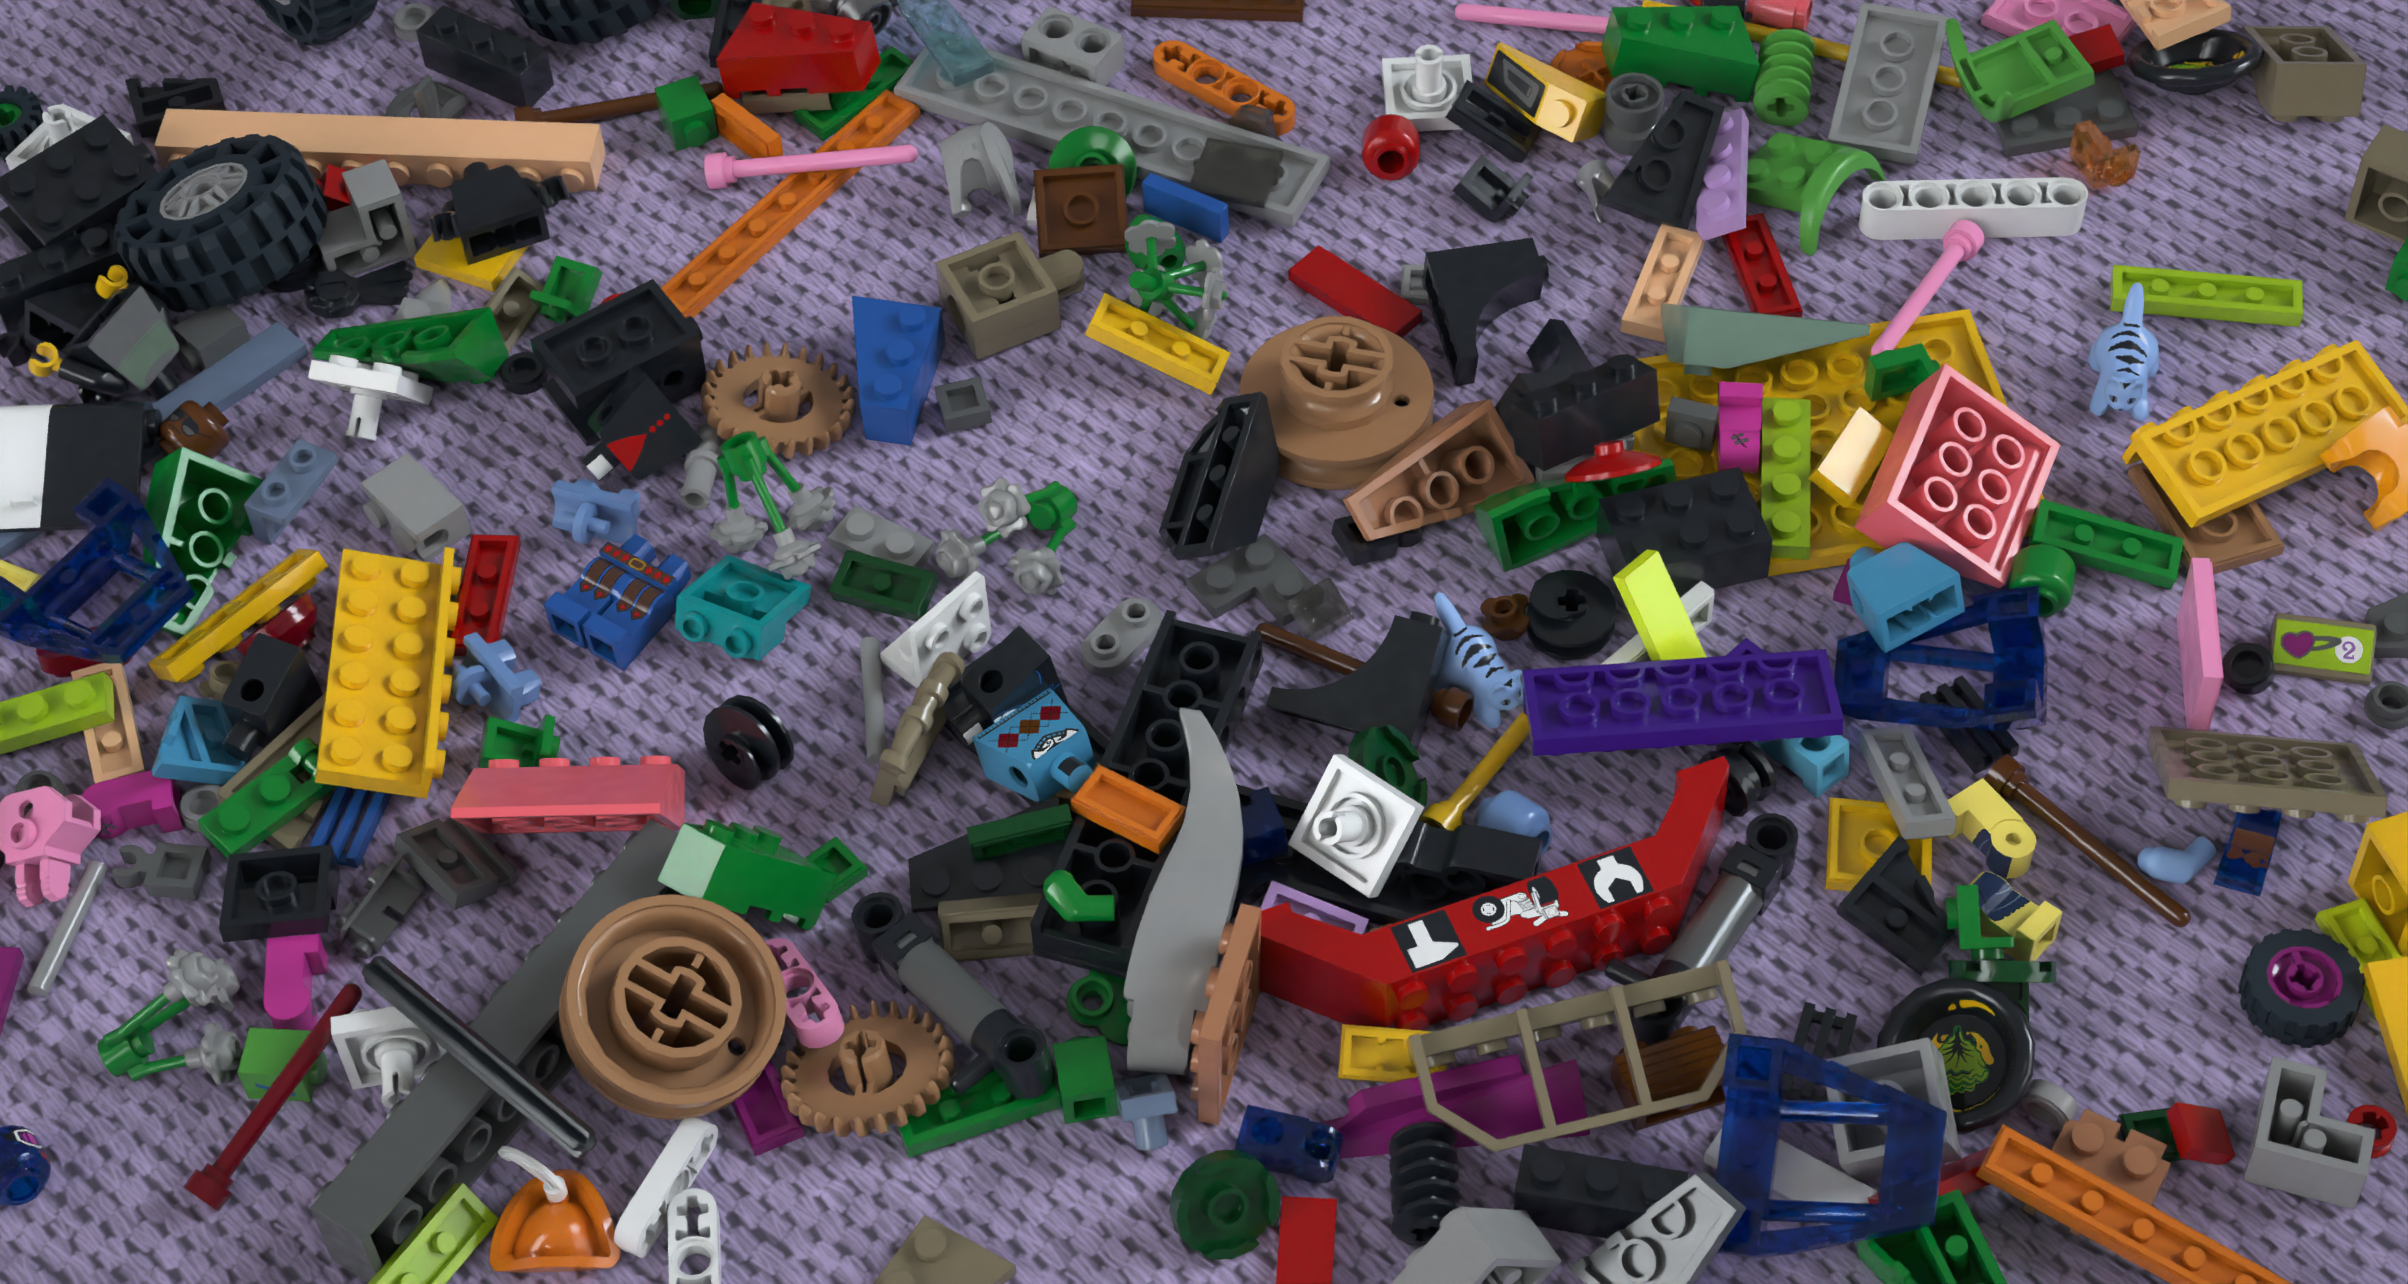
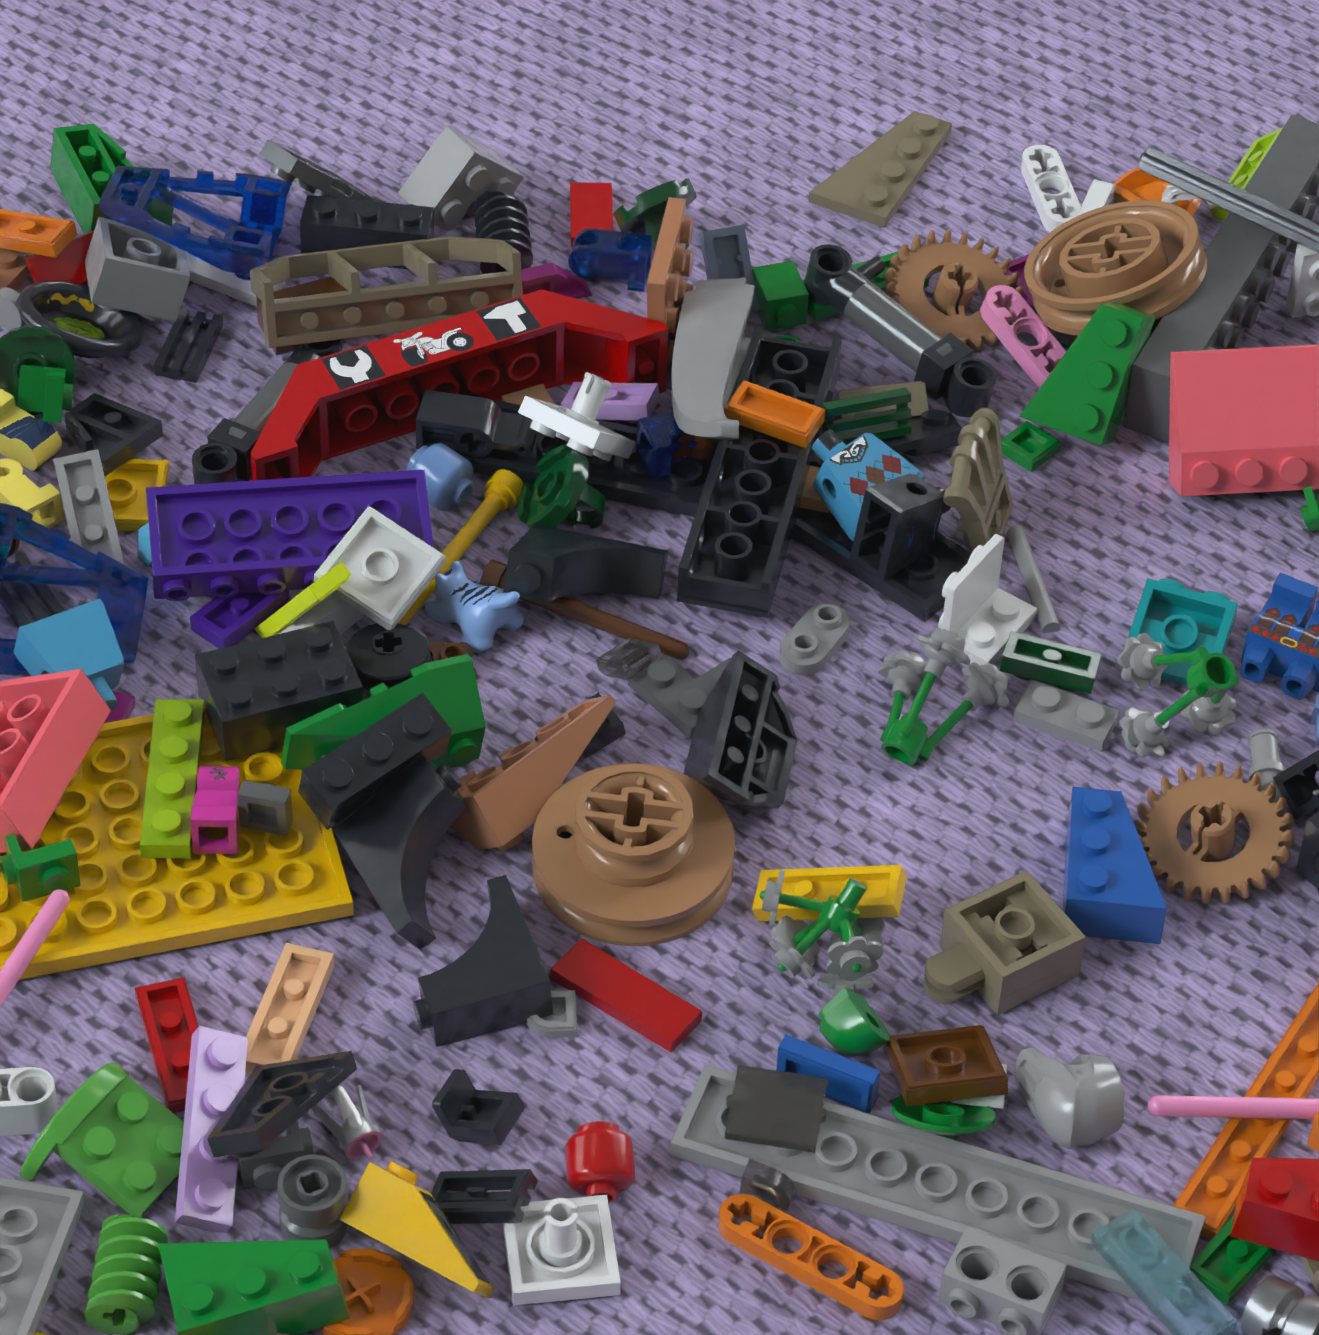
camera: 170 degrees right, 5 degrees down
black piece [703,695,794,790] -> none
dark grey plate [934,377,992,433] -> none
green arm [1043,870,1115,922] -> none
red dish [1564,440,1662,482] -> none
sand green wedge [1660,303,1870,376] -> none
tile [1808,407,1894,508] -> none
none -> white tile [314,506,446,630]

